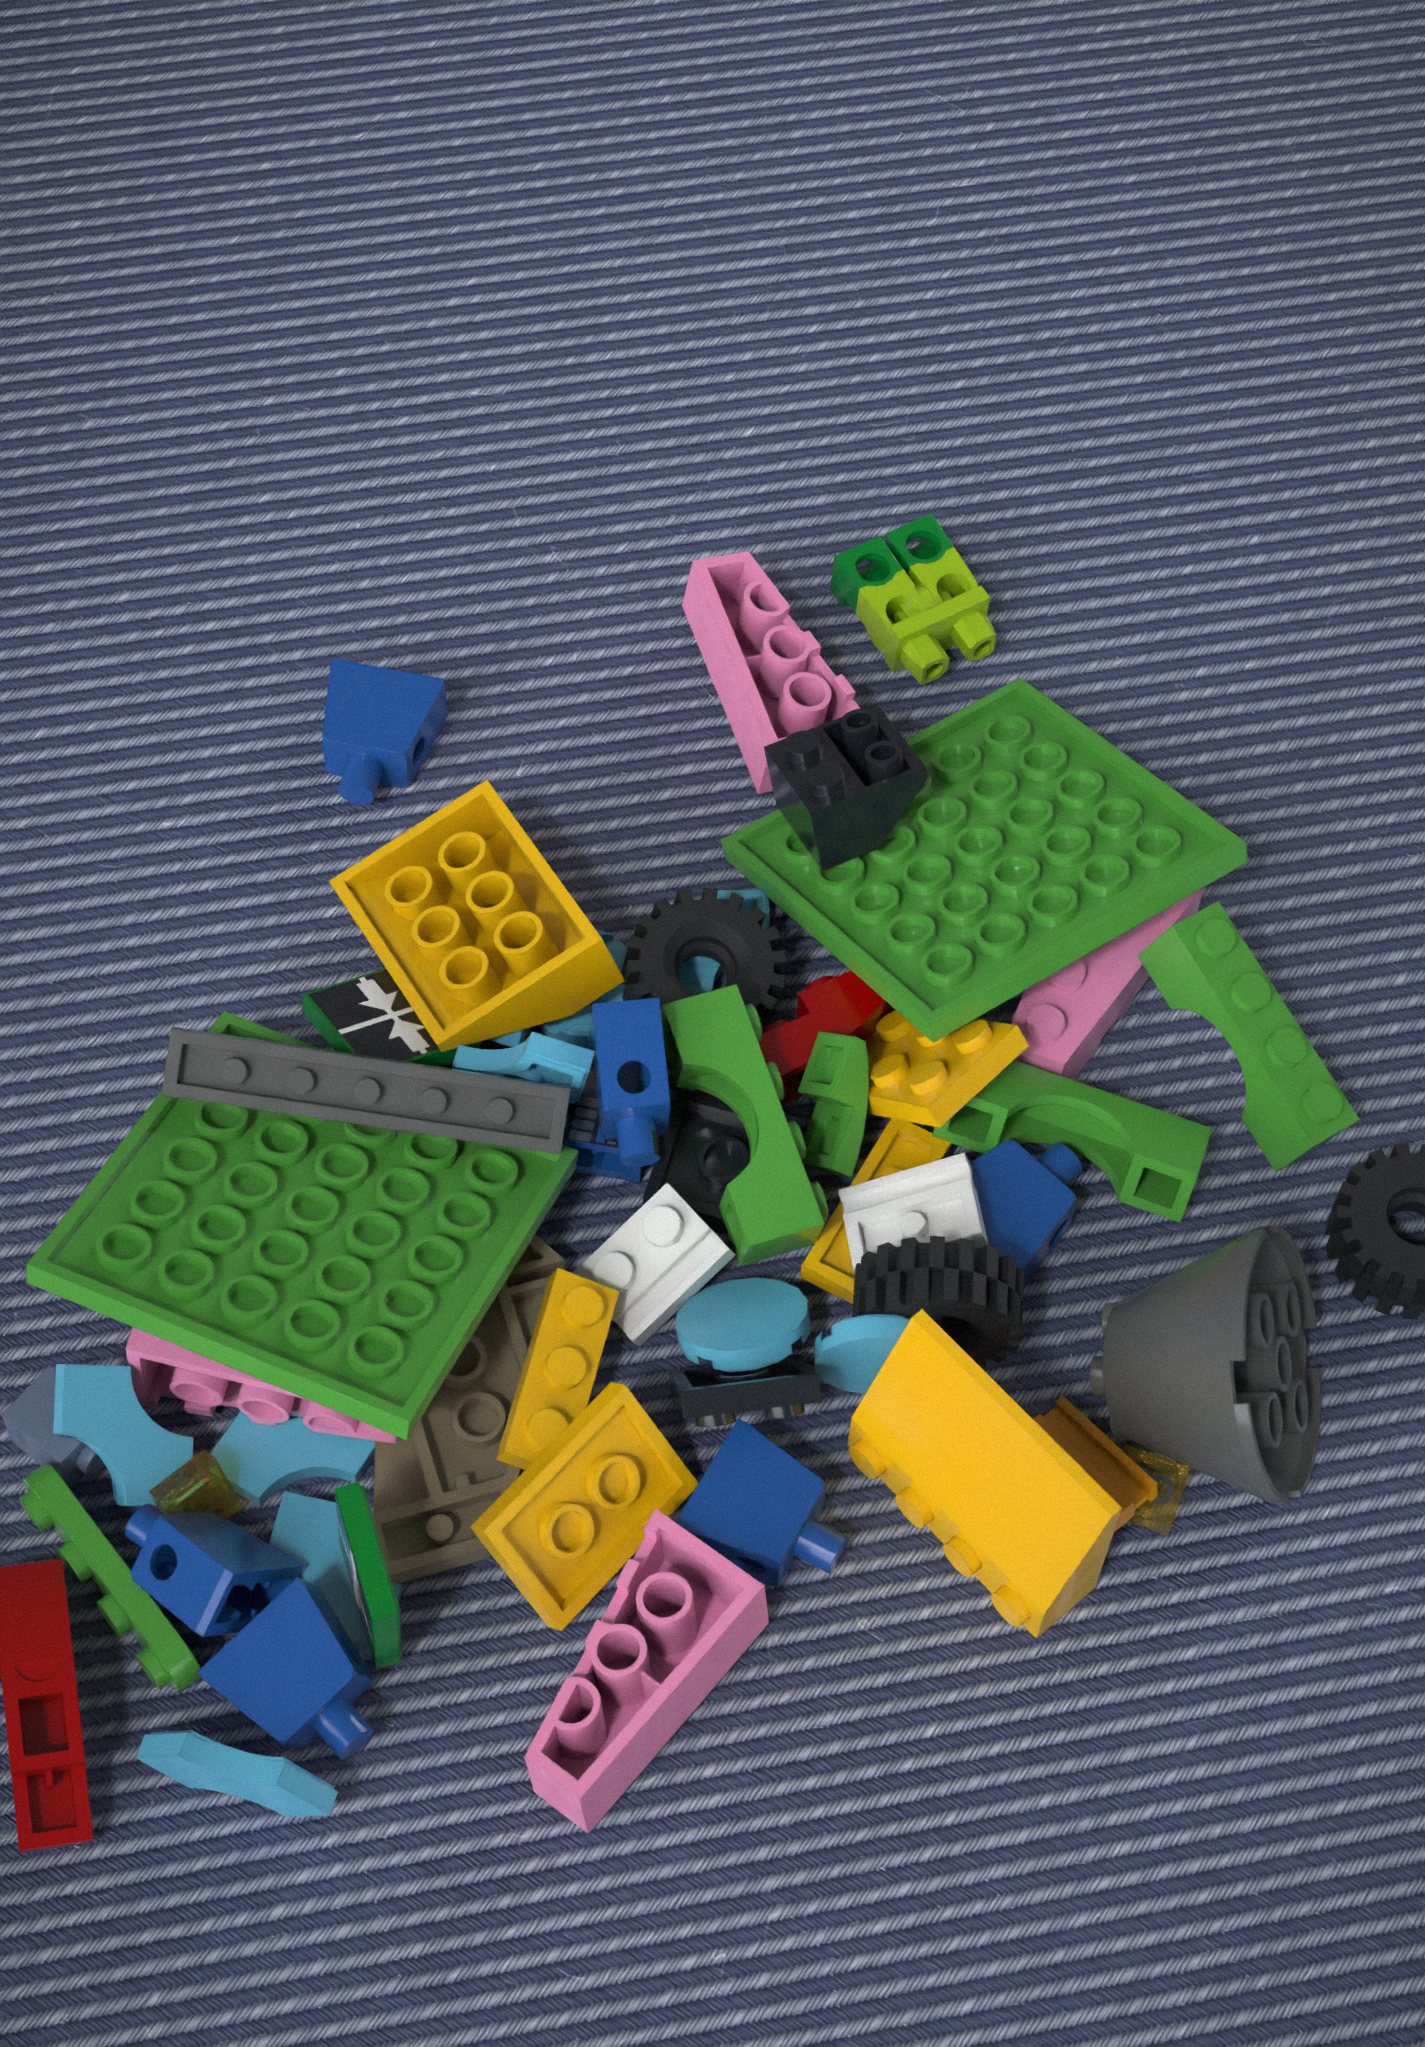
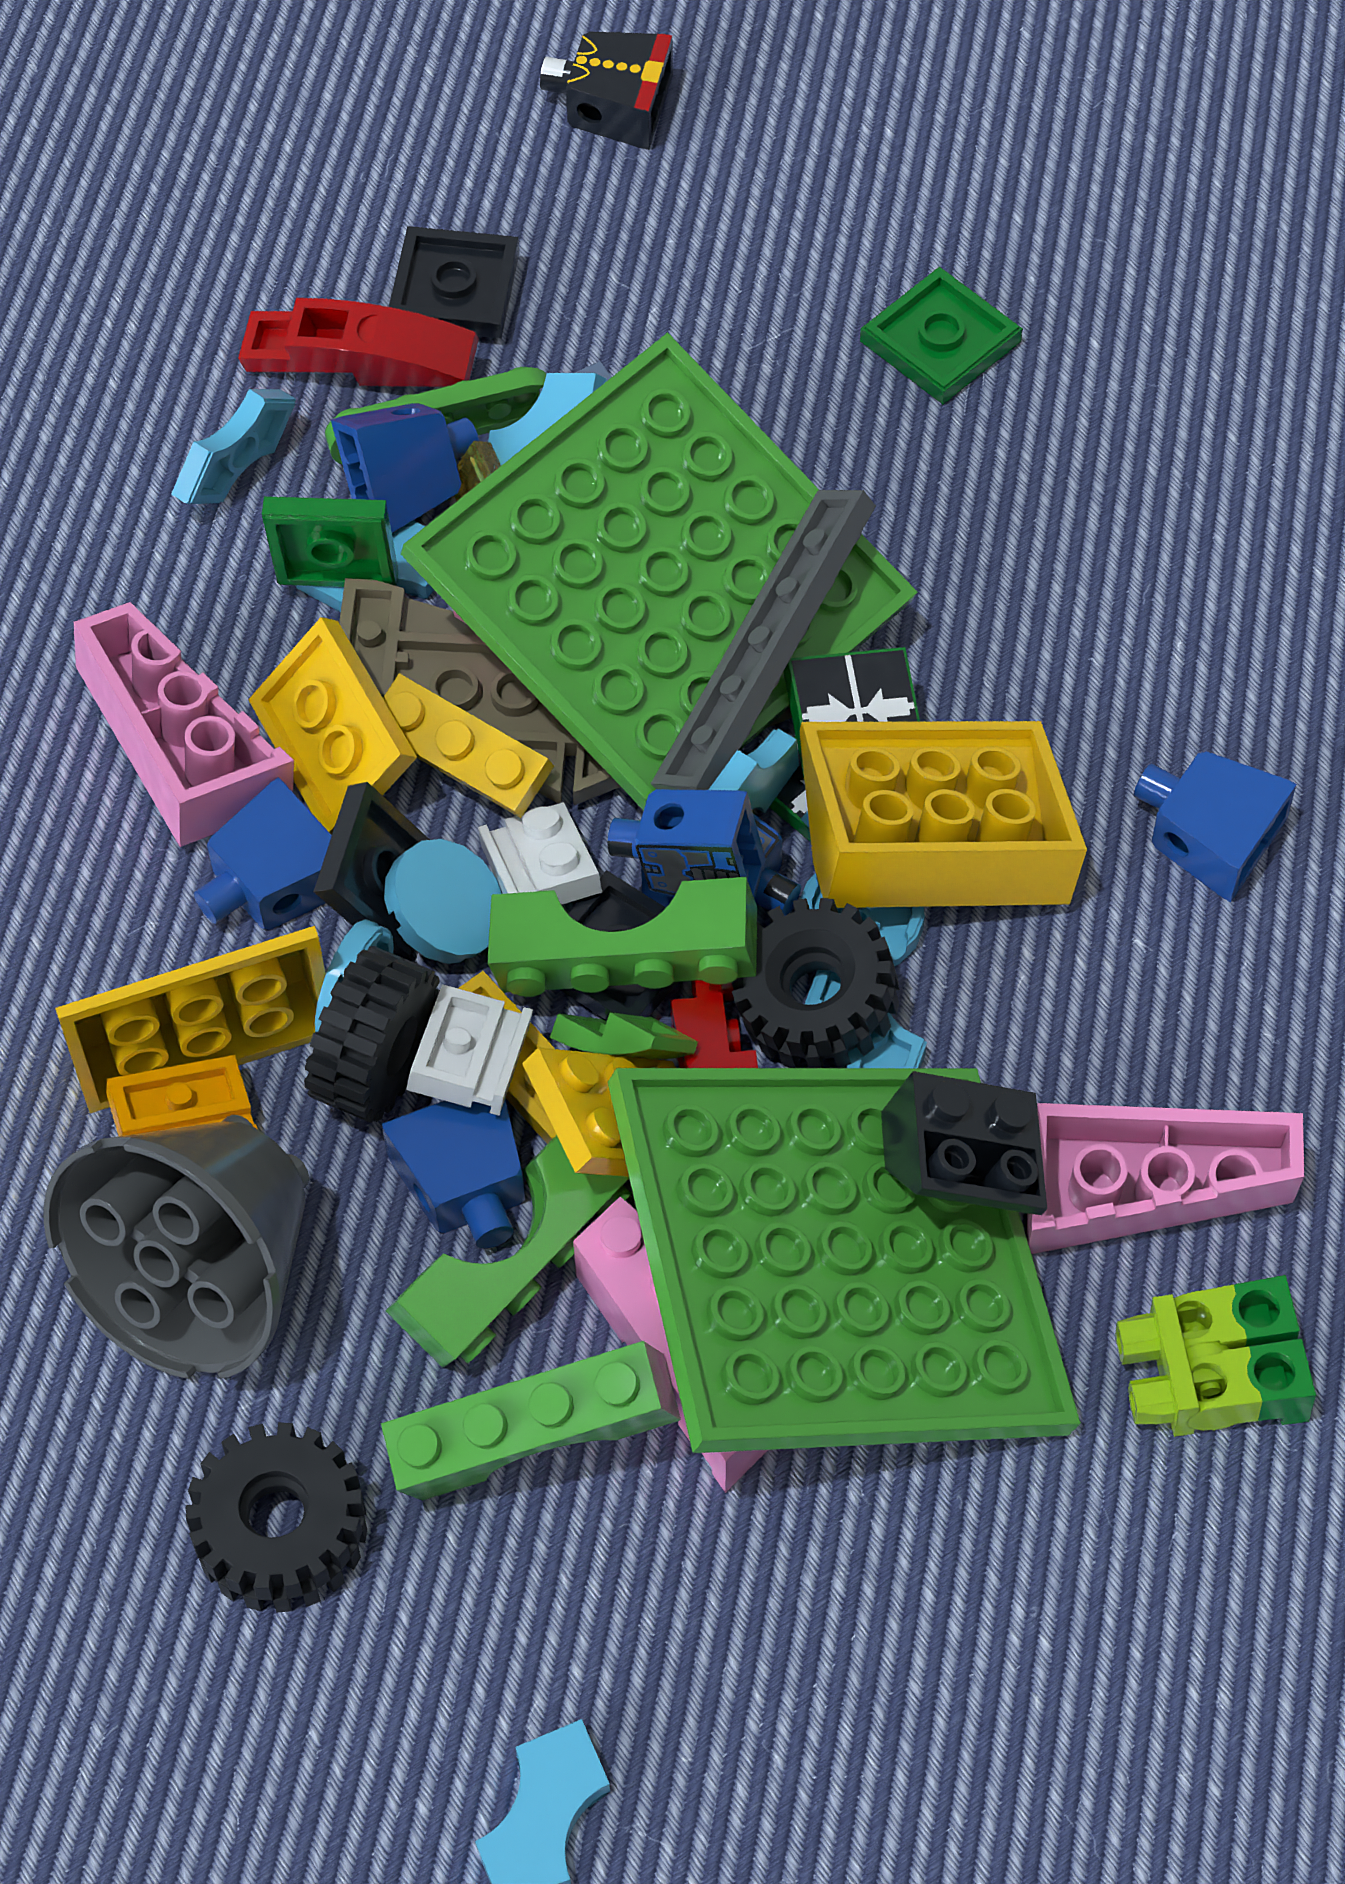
camera: 115 degrees right, 0 degrees up
blue torso [197,1577,374,1760] -> none

